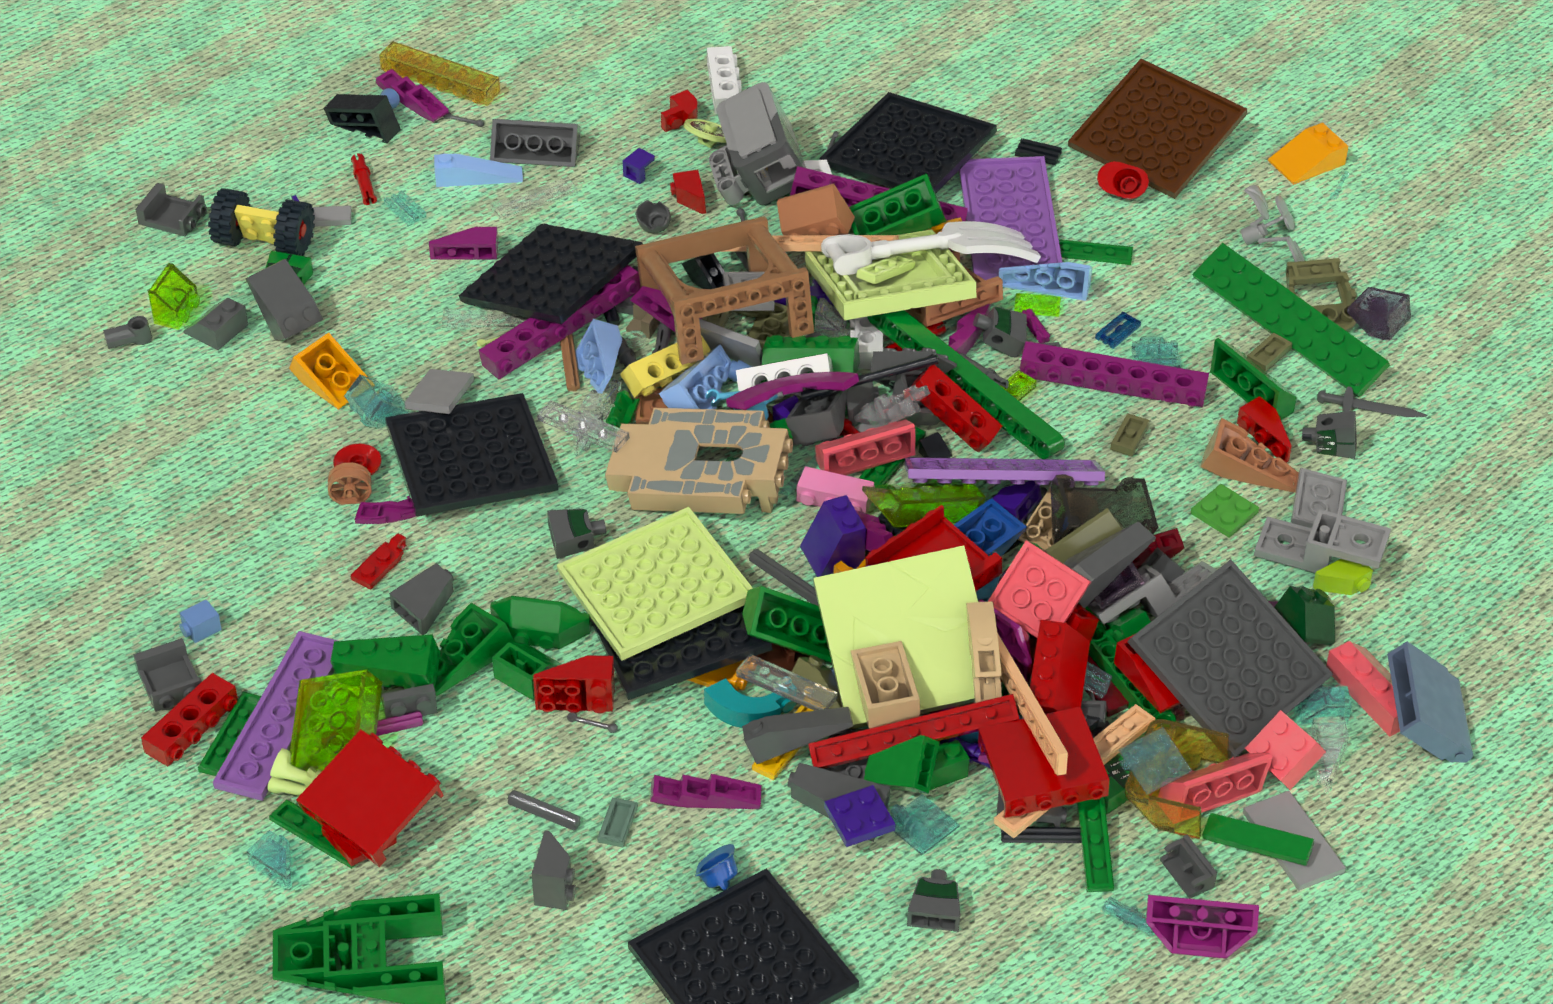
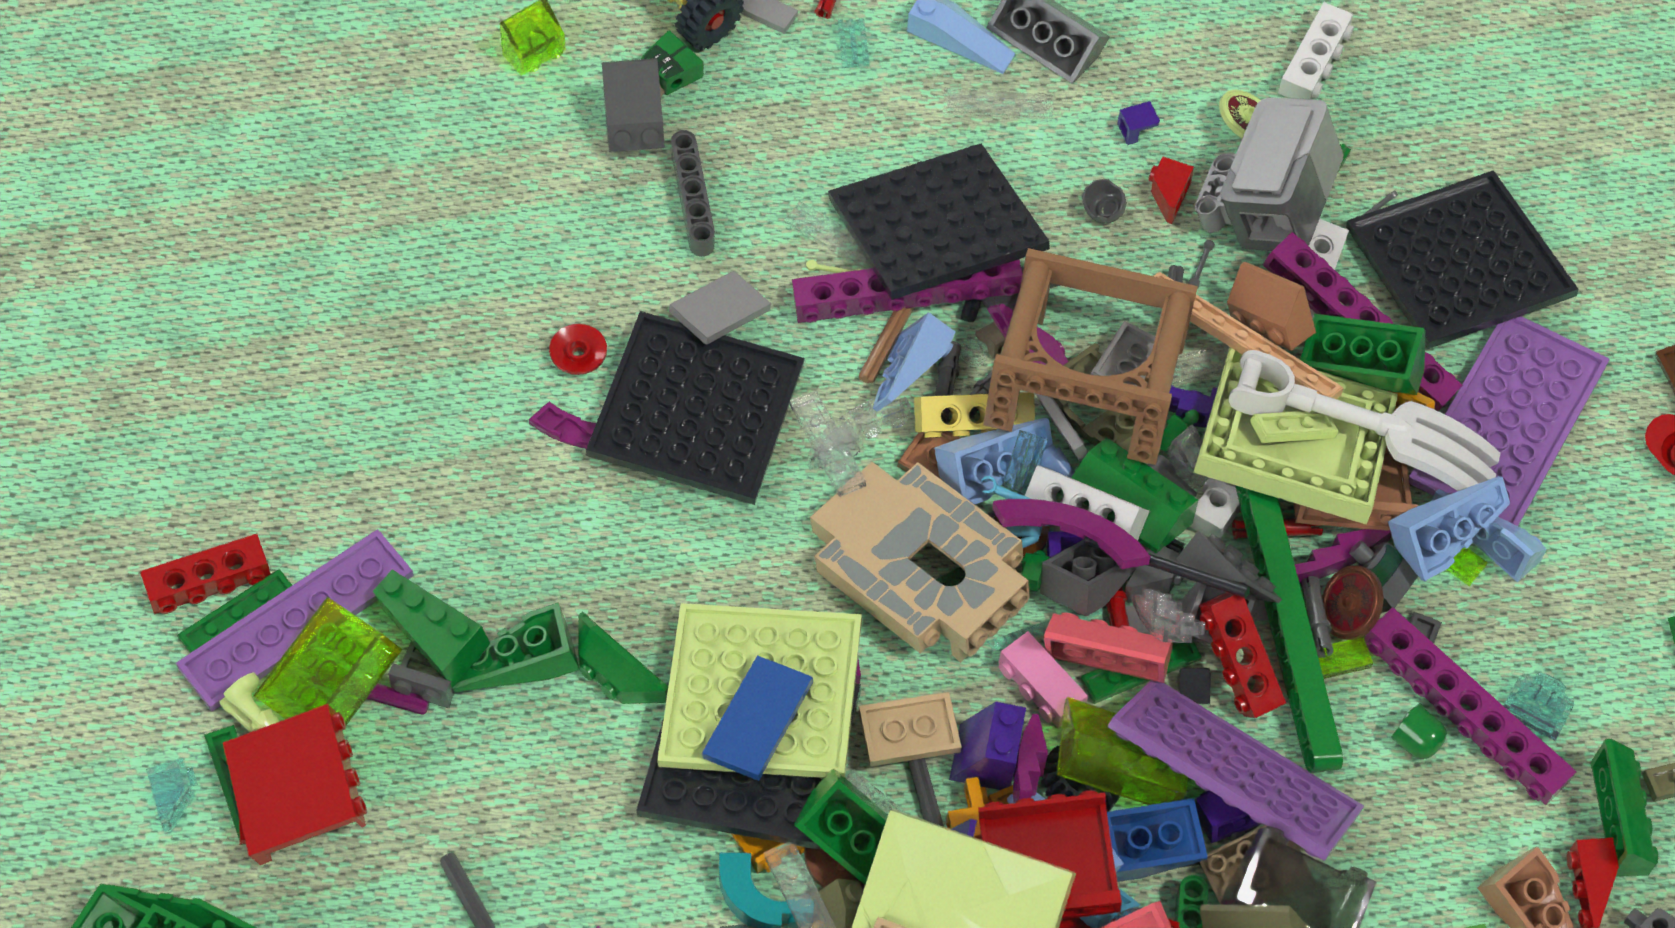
camera: 30 degrees right, 15 degrees up
dark grey piece [103,316,152,349] -> none
dark grey panel [133,638,202,712] -> none
medium blue brick [179,600,222,643] -> none
dark grey slope [183,298,248,350] -> none
light orange slope [289,332,374,410] -> none
nougat wheel [328,463,372,505] -> none
clear light blue slope [344,375,413,429] -> none
red hinge [351,533,407,590] -> none
dark grey slope [389,563,454,635] -> none
magenta slope [429,227,498,260] -> none
green slope [492,642,562,701] -> none
red slope [533,655,615,713] -> none
dark grey torso [547,509,606,559] -> none
dark grey hinge [567,712,618,733] -> none
green hinge [606,390,640,436] -> none
red brick [661,89,698,132] -> none
black slope [681,253,725,289] -> none
black tile [1015,138,1062,166] -> none
magenta axle [1022,309,1050,344] -> none
green tile [1059,239,1133,265] -> none
tile [1095,312,1141,349] -> none
olive plate [1110,413,1150,457] -> none
none -> dark grey beam [671,130,715,257]
none -> blue tile [702,655,813,781]
none -> tan plate [858,692,962,767]
none -> clear light blue tile [1002,430,1048,494]
none -> copper shield [1322,565,1384,640]
none -> light blue wedge [1388,476,1510,581]
none -> green helmet [1391,703,1447,759]

